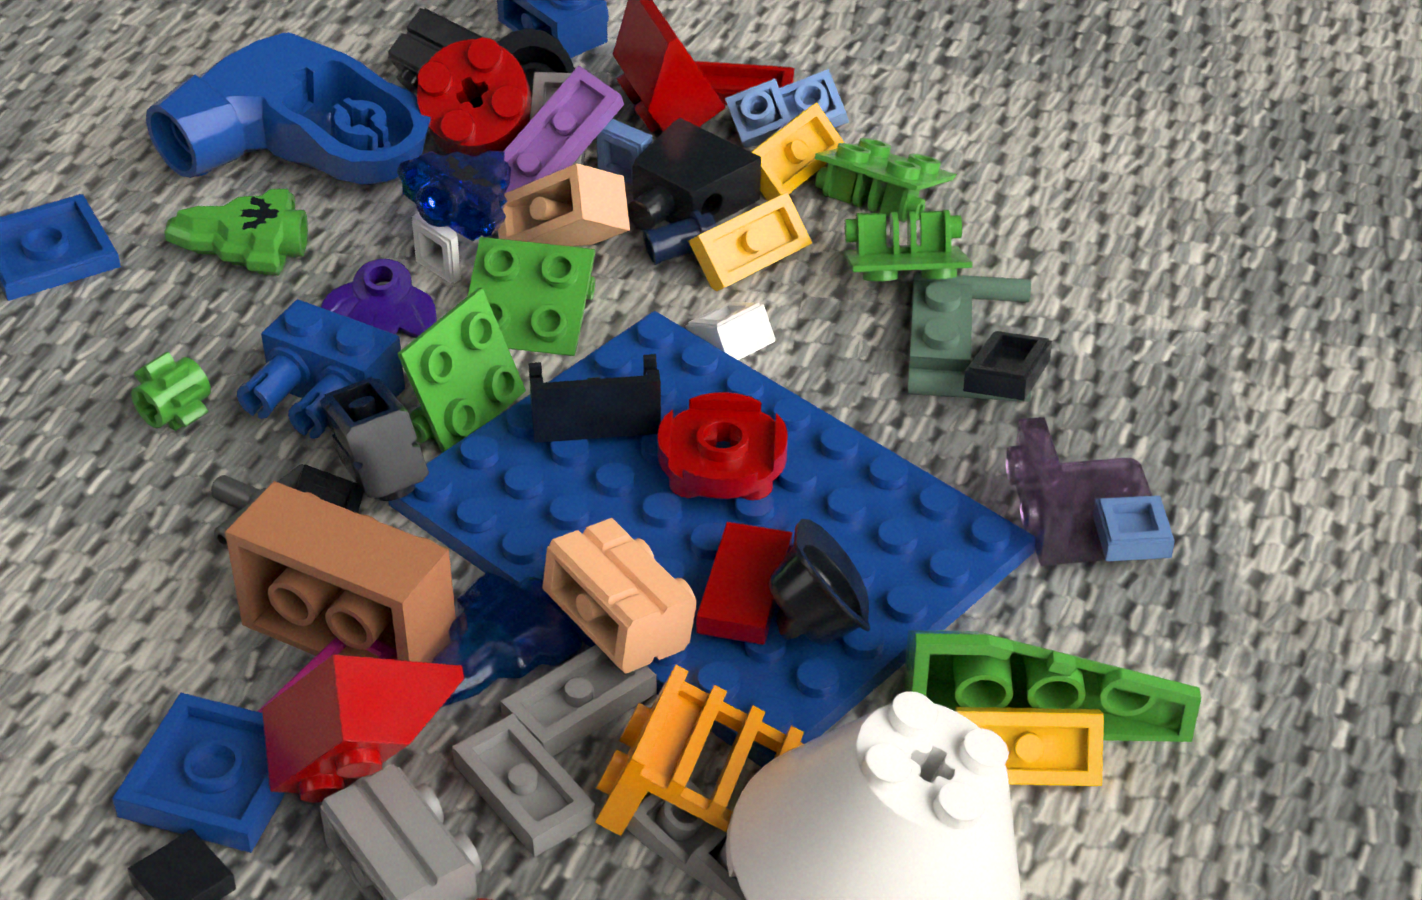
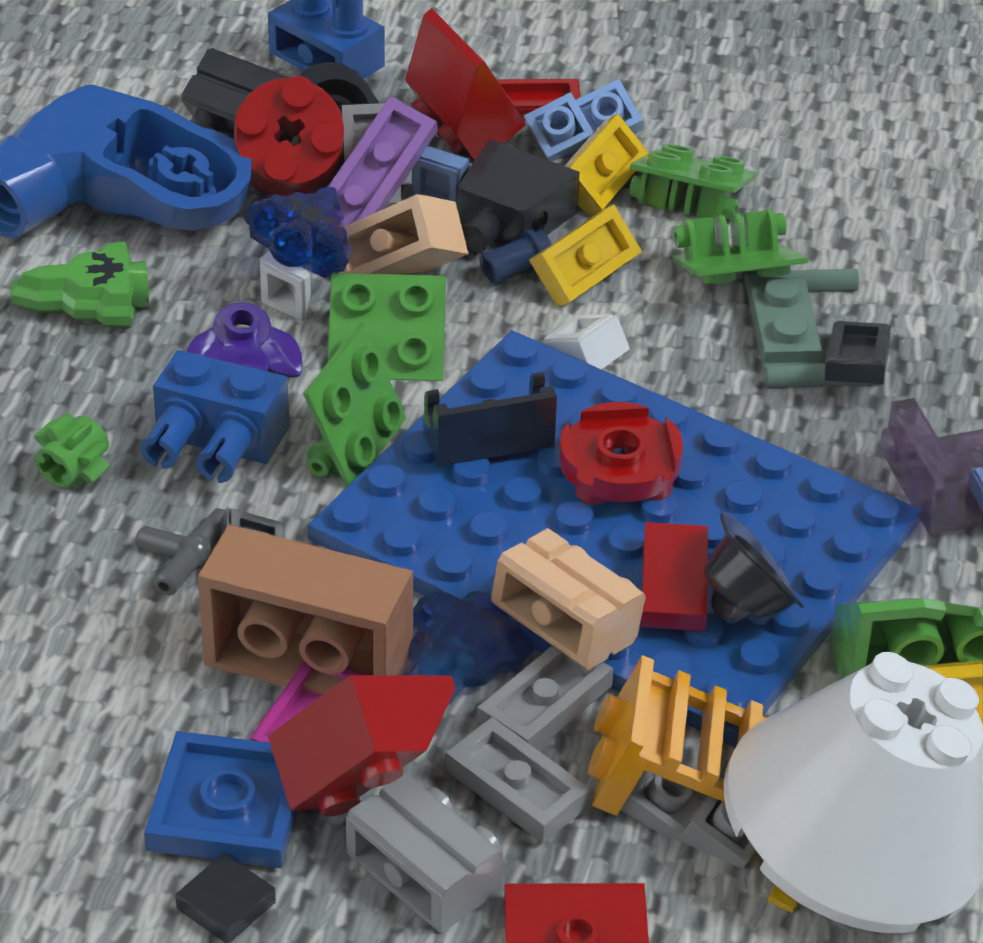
camera: 10 degrees left, 0 degrees up
black brick [320,377,429,501] -> none

